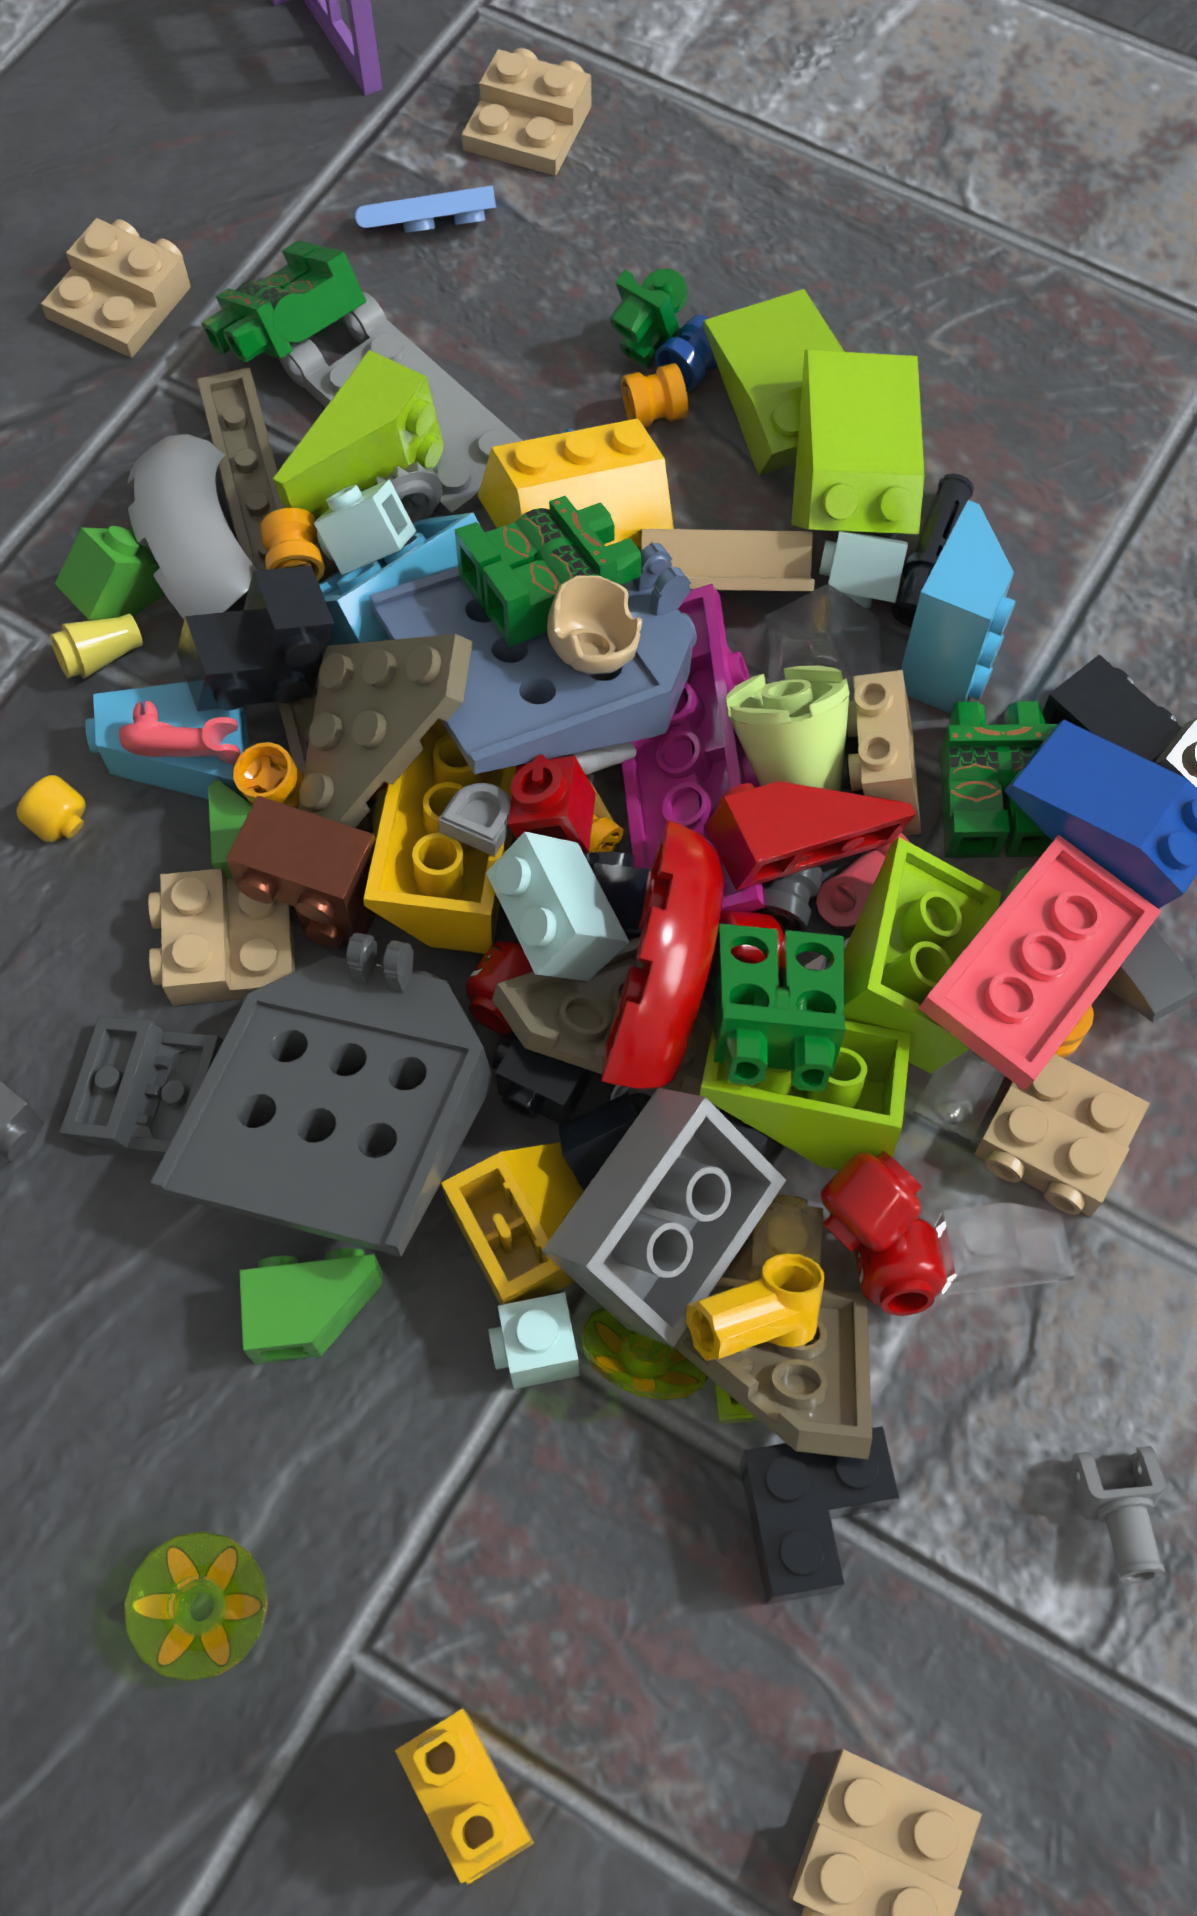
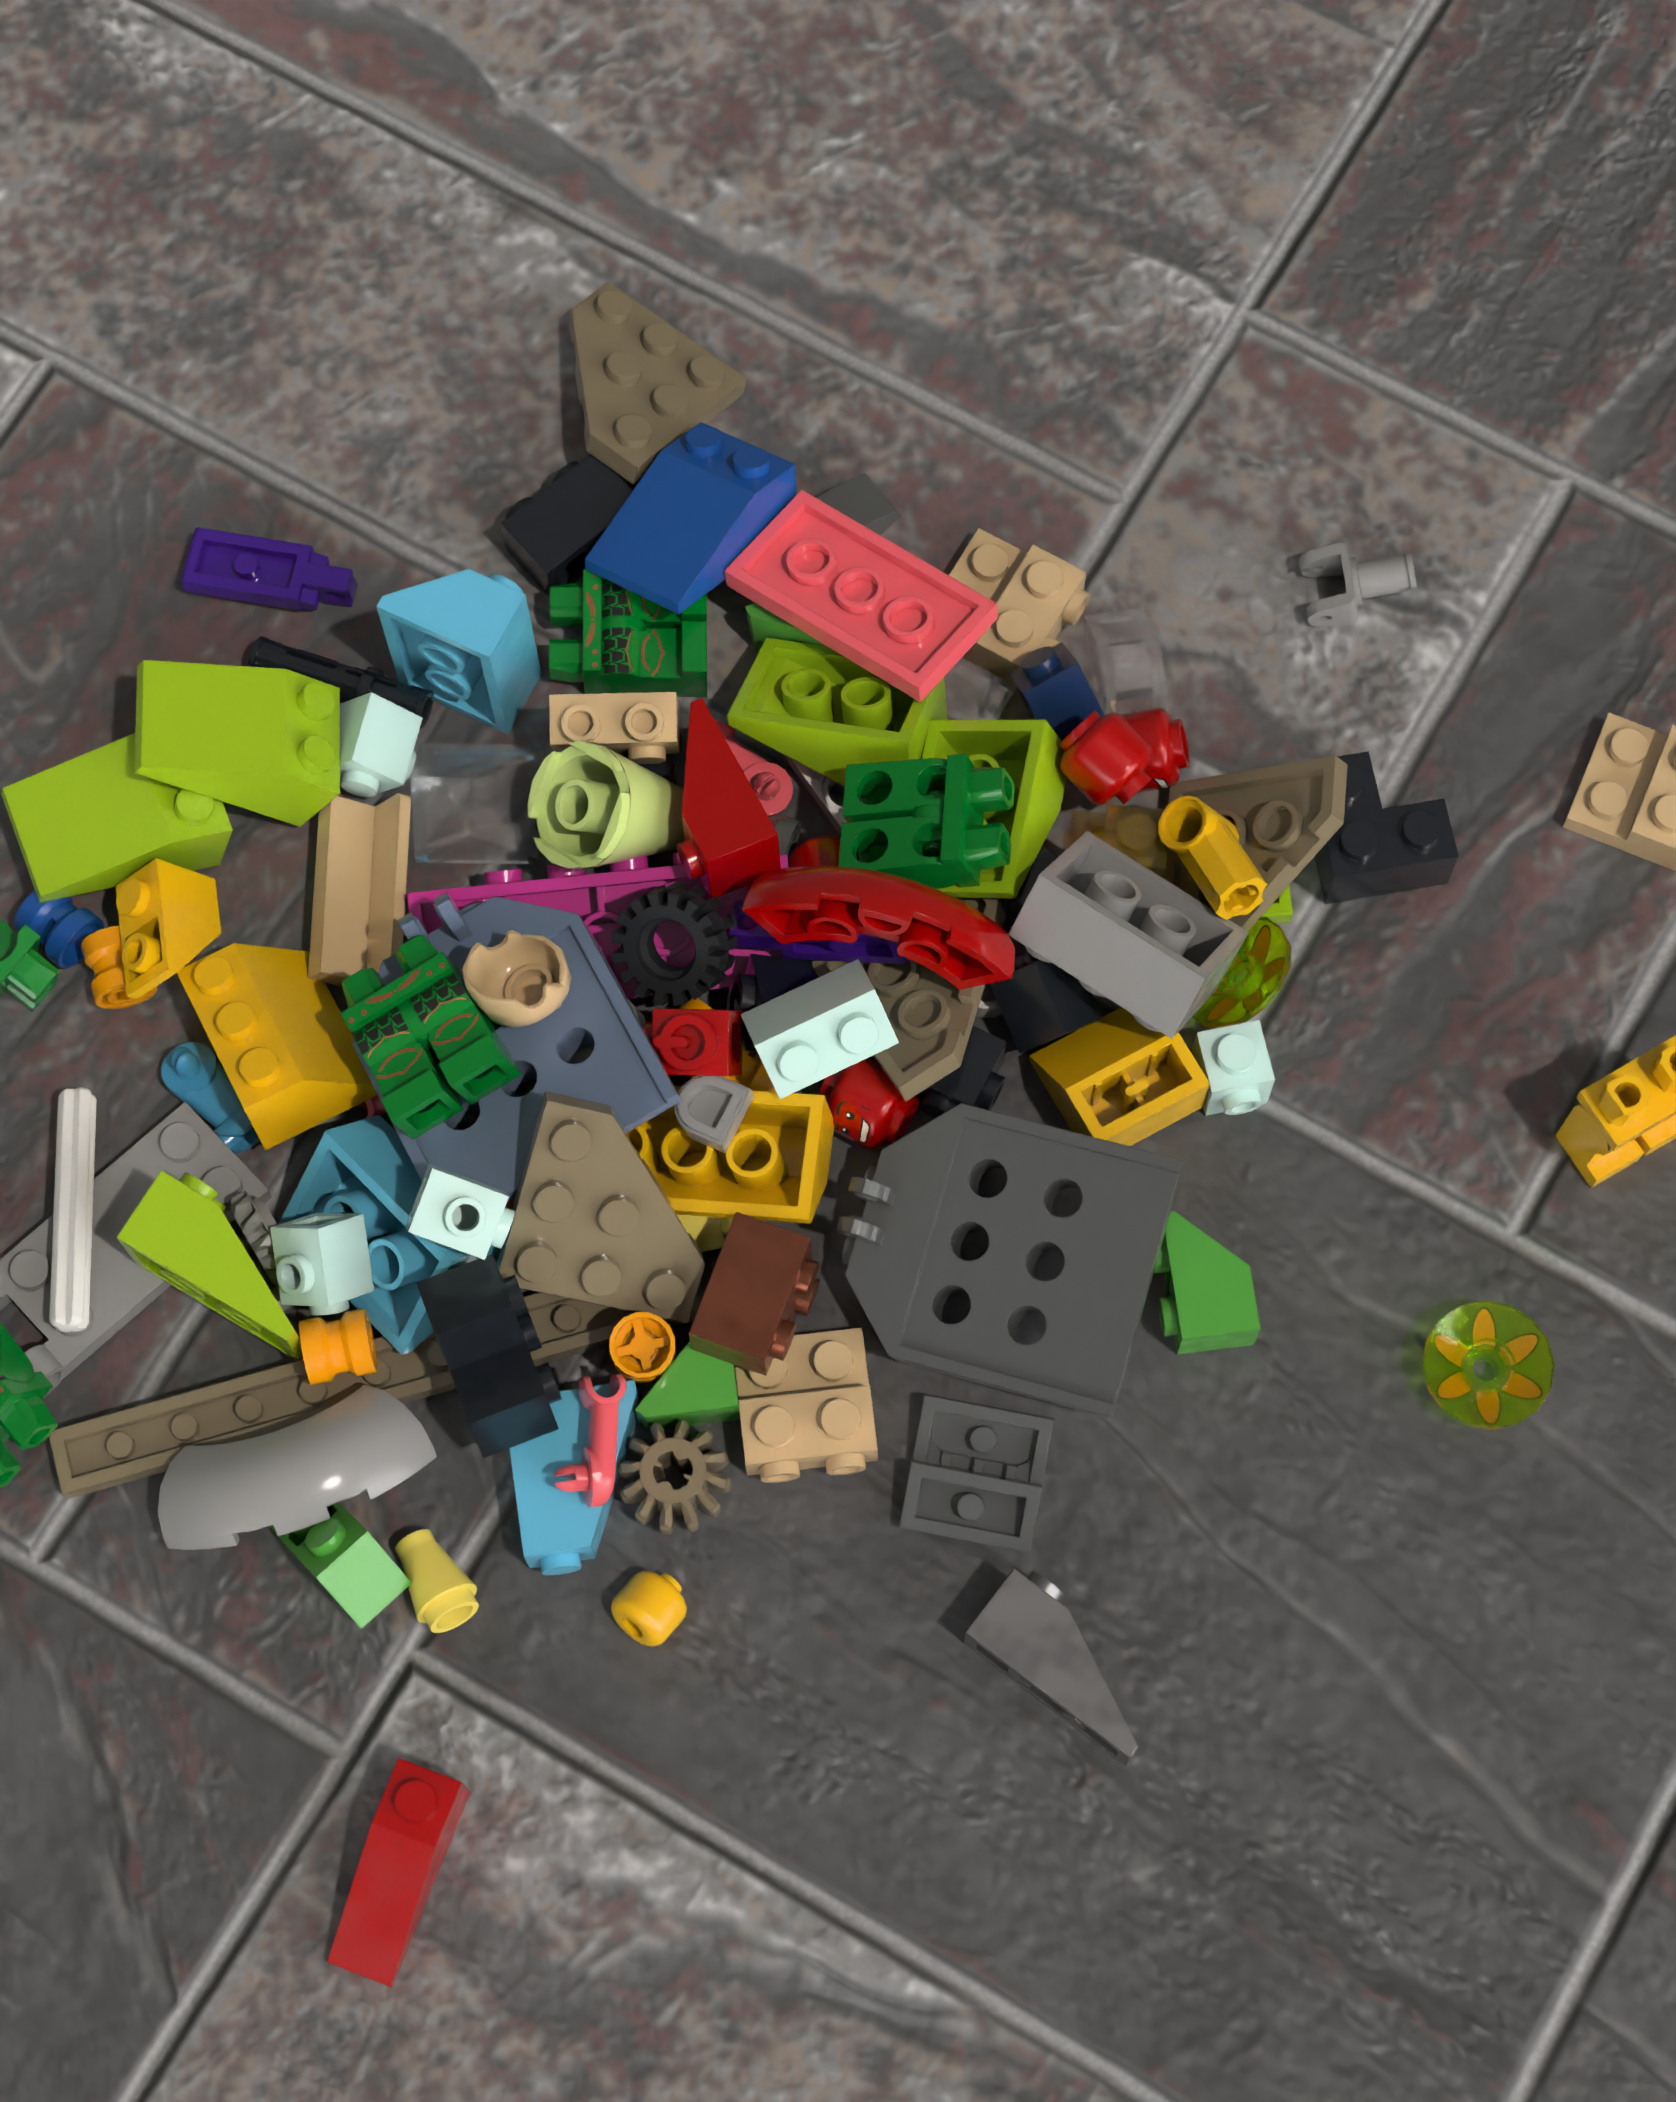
camera: 90 degrees left, 5 degrees up
none -> white axle [49,1087,97,1333]
none -> yellow slope [116,858,222,999]
none -> dark purple hinge [180,527,358,611]
none -> light aqua brick [405,1163,515,1260]
none -> black tyre [611,882,738,1006]
none -> dark tan gear [618,1420,731,1535]
none -> dark blue brick [1008,642,1105,741]

